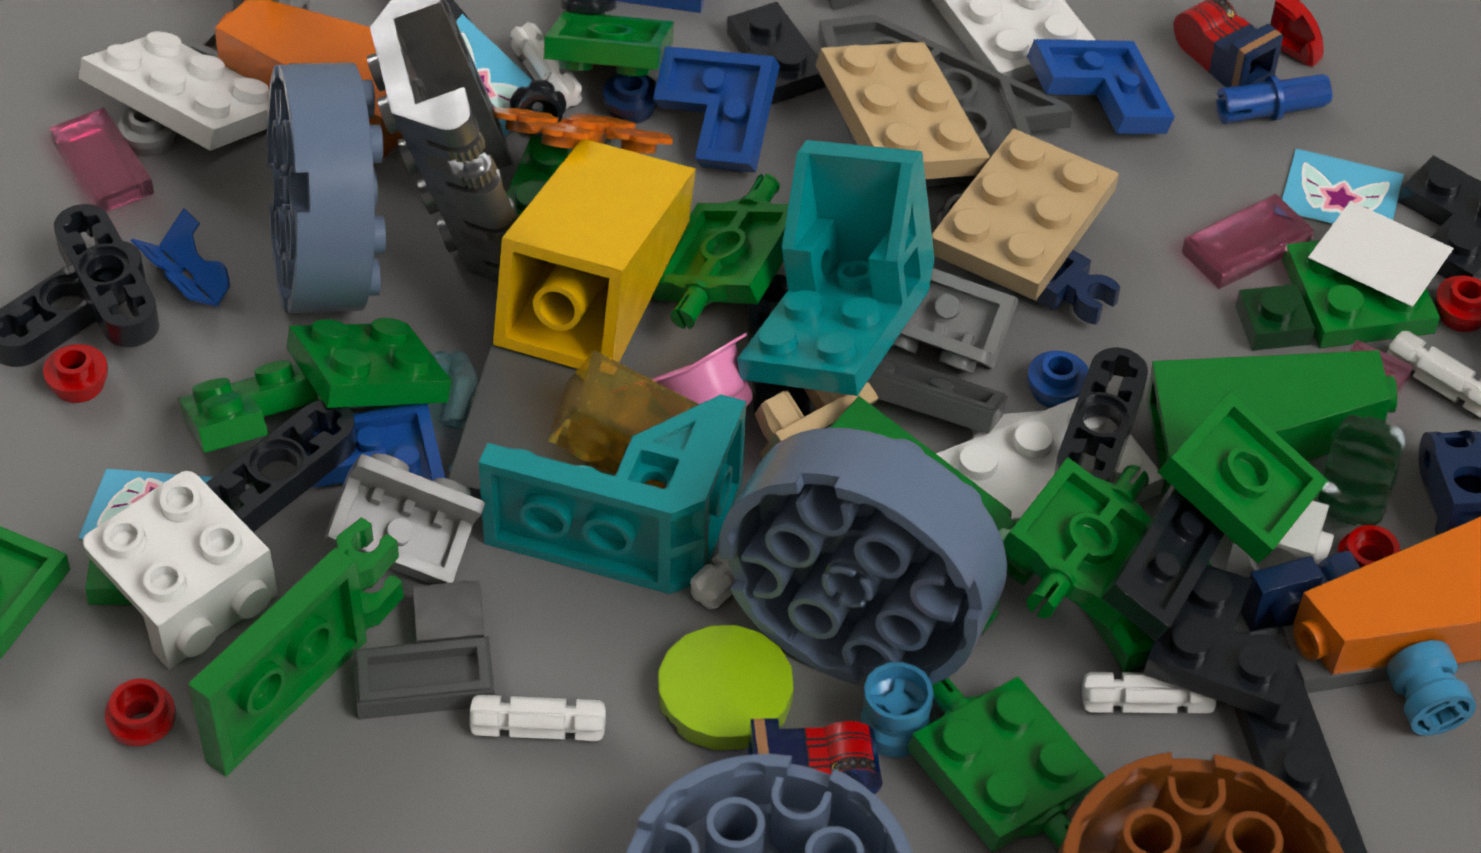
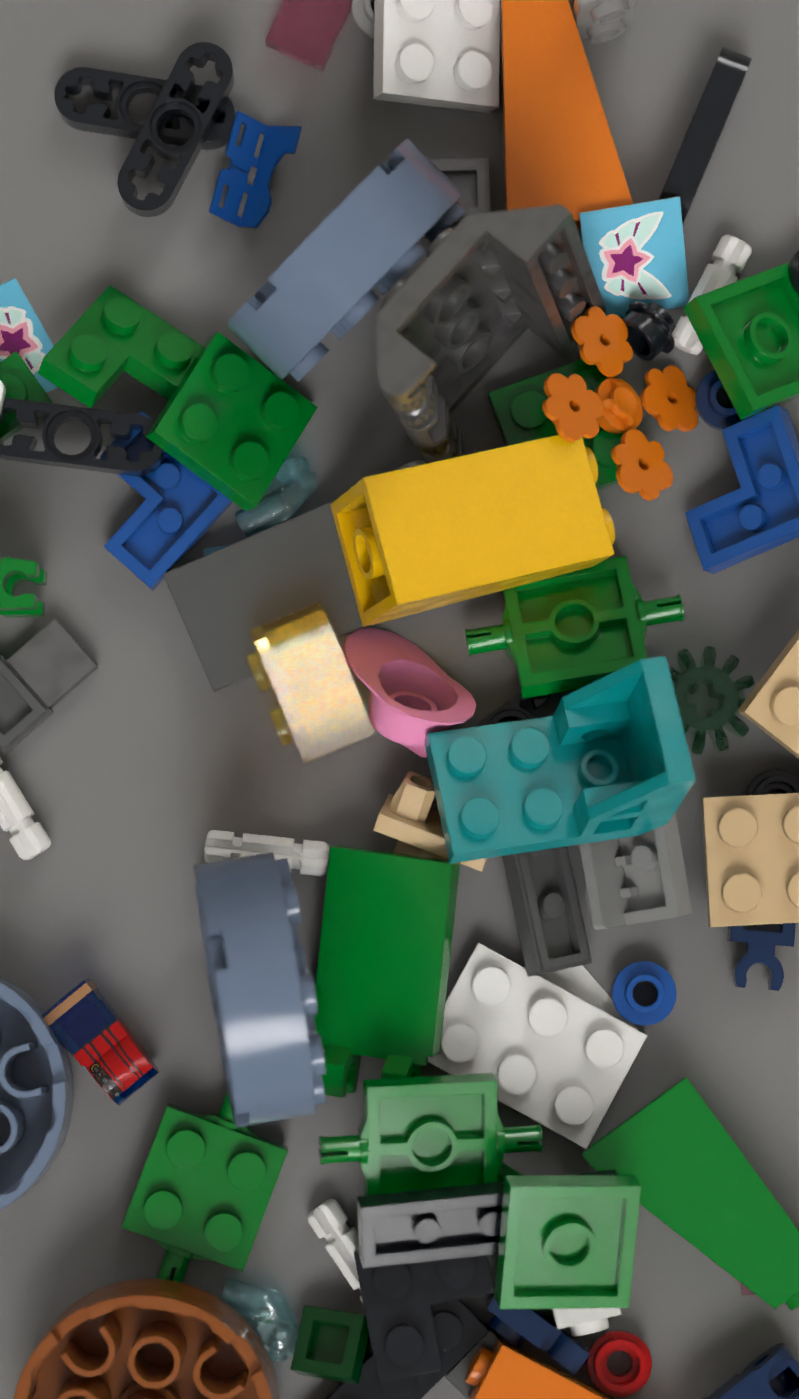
camera: 60 degrees right, 35 degrees up
red plate [43,344,108,403] -> none
light grey bracket [322,453,485,584] -> none
teal bracket [478,395,746,594] -> none
lime tile [658,625,794,751] -> none
dark azure wheel [860,662,933,758] -> none
black beam [1054,347,1148,484] -> none
clear green gear [1318,414,1406,526] -> none
none -> dark green plate [290,1305,369,1384]

